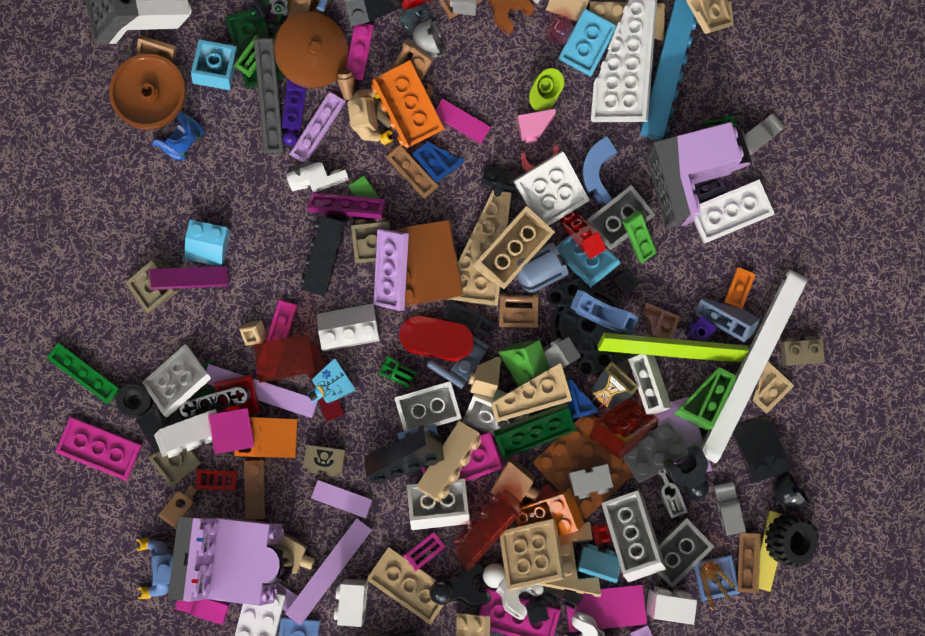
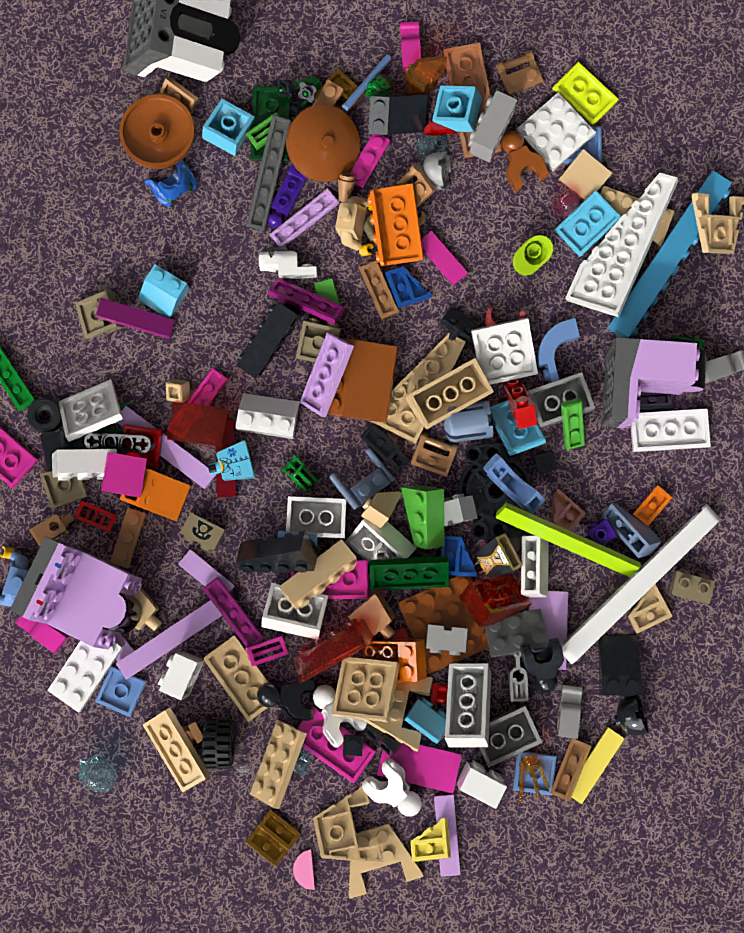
camera: 25 degrees right, 0 degrees up
red tile [399,316,474,361] -> none
tan wing [491,363,572,422] -> none
bright pink slope [517,109,556,143] -> none
bright green wedge [673,367,737,431] -> none
black tyre [765,514,819,567] -> none
none -> magenta tile [202,577,264,648]

